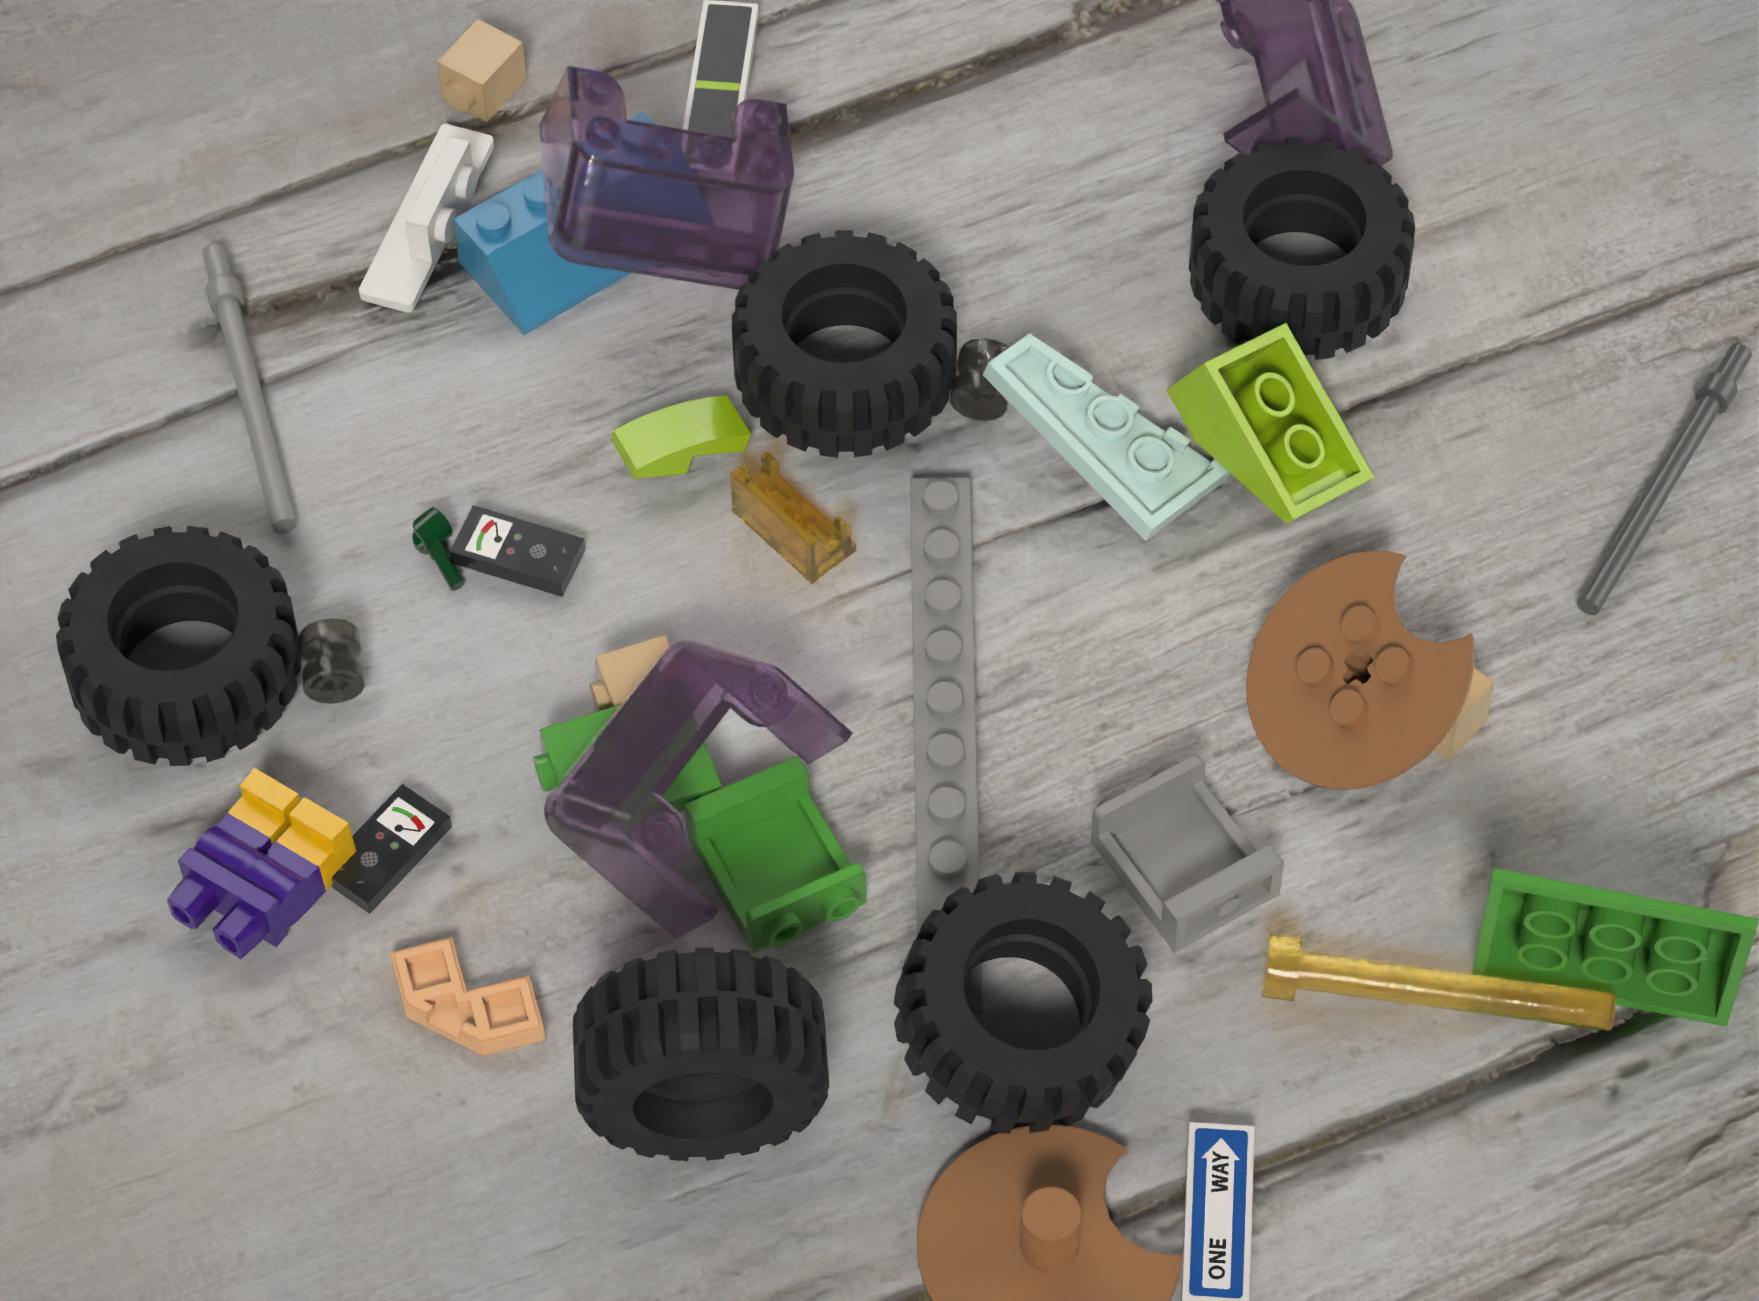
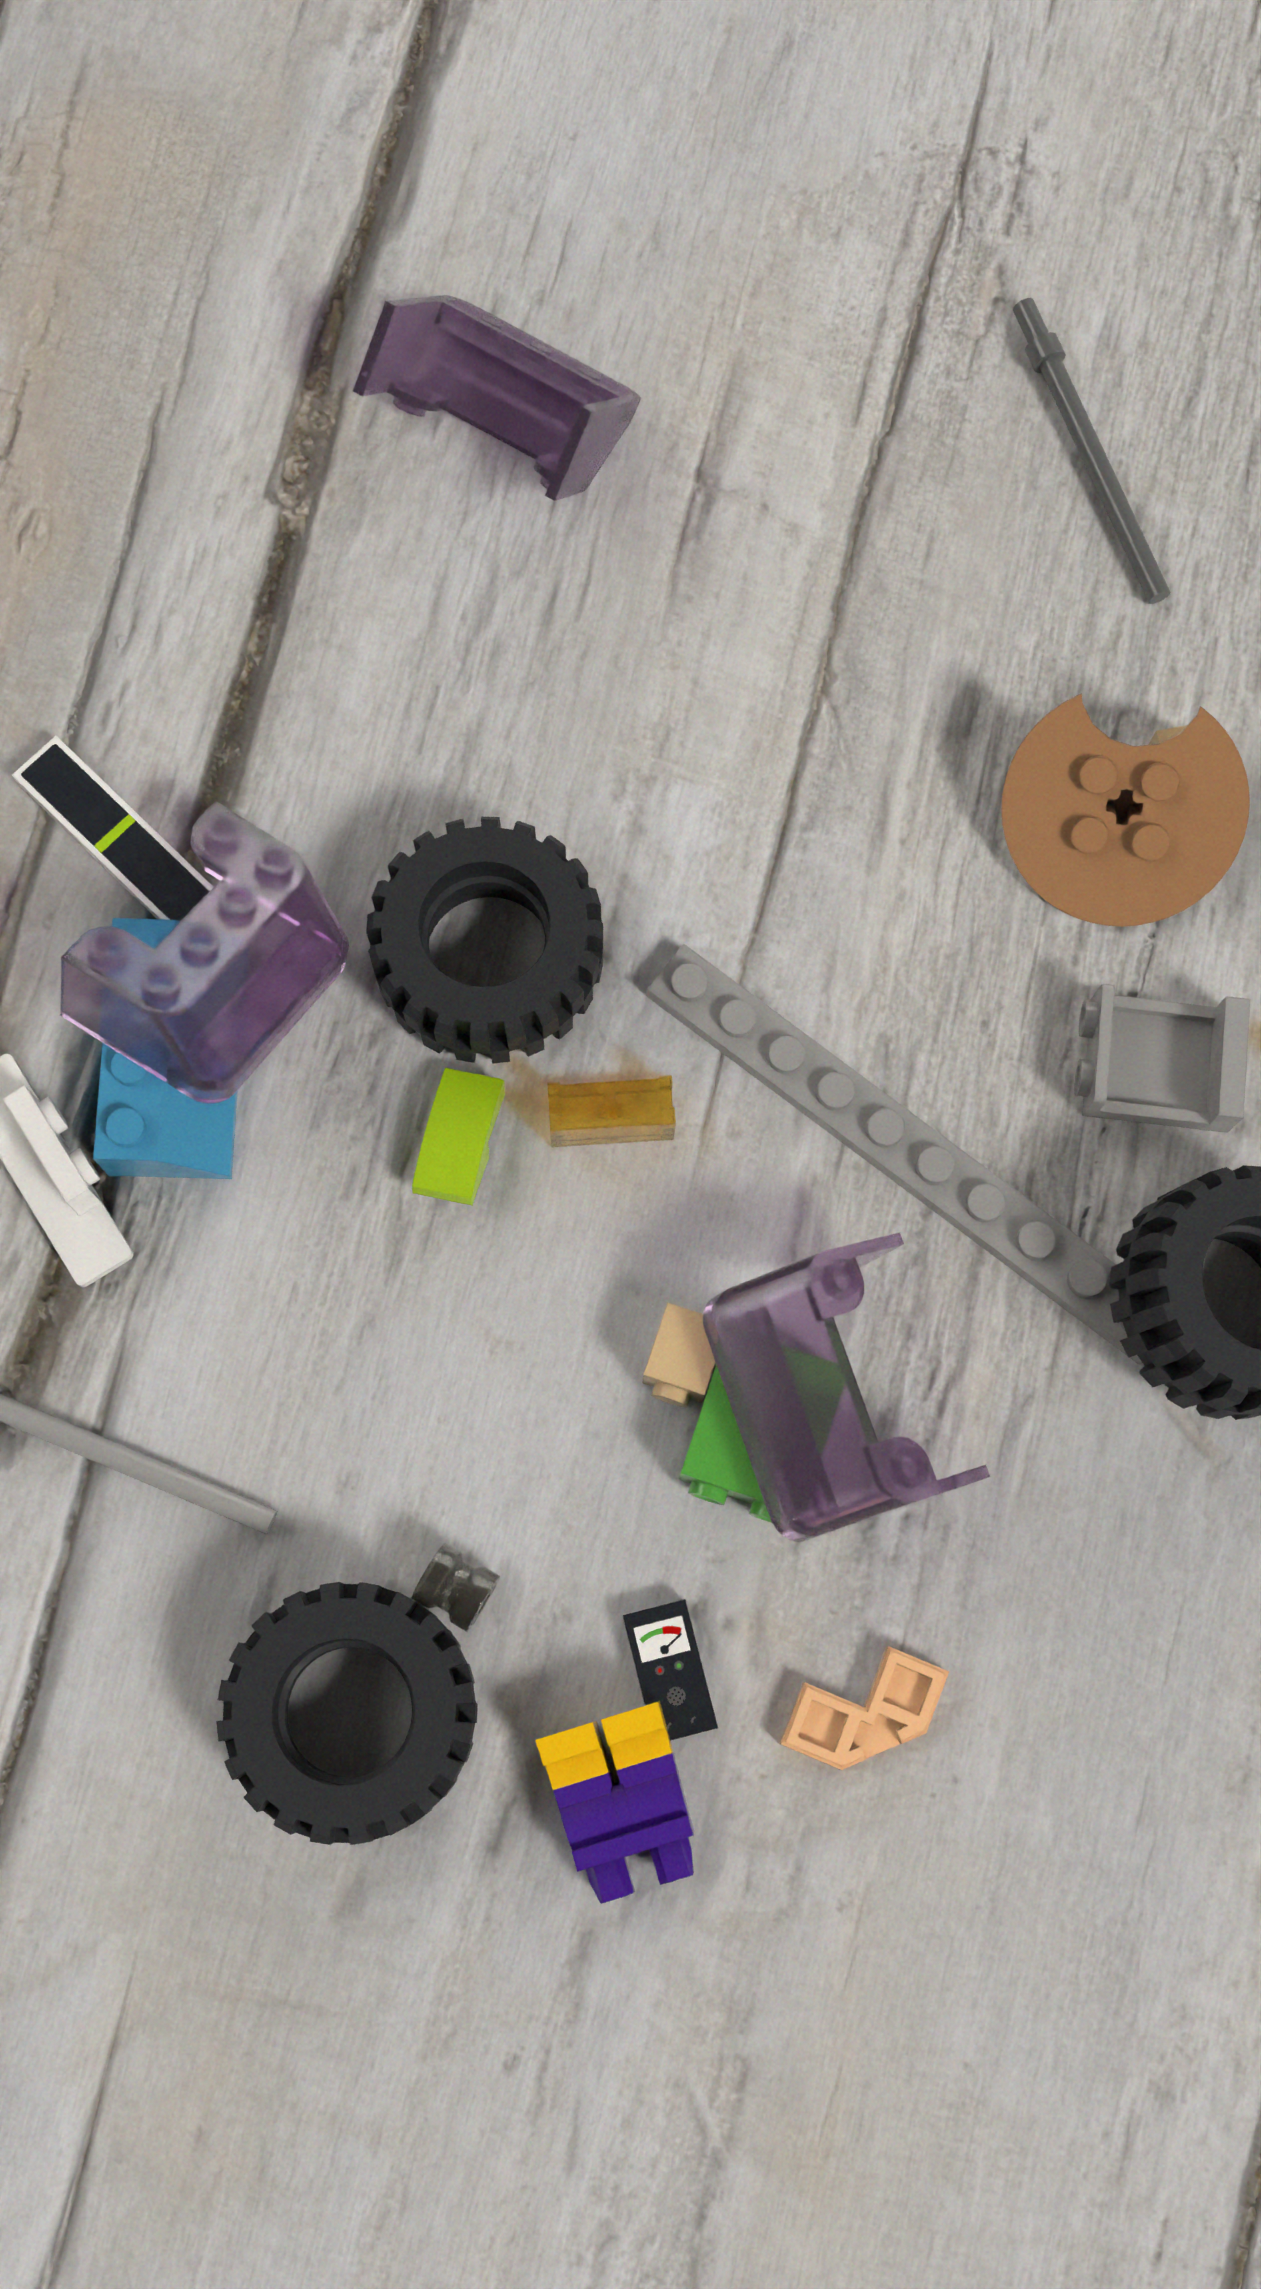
camera: 55 degrees left, 20 degrees up
dark green hand [412,507,464,591] -> none
black tile [450,505,585,597] -> none
black tyre [572,947,830,1161] -> none
bright green panel [684,755,866,953] -> none
clear smoke wheel [950,338,1009,421] -> none
light aqua wing [983,333,1230,541] -> none
lime slope [1166,323,1375,524] -> none
black tyre [1189,137,1415,360] -> none

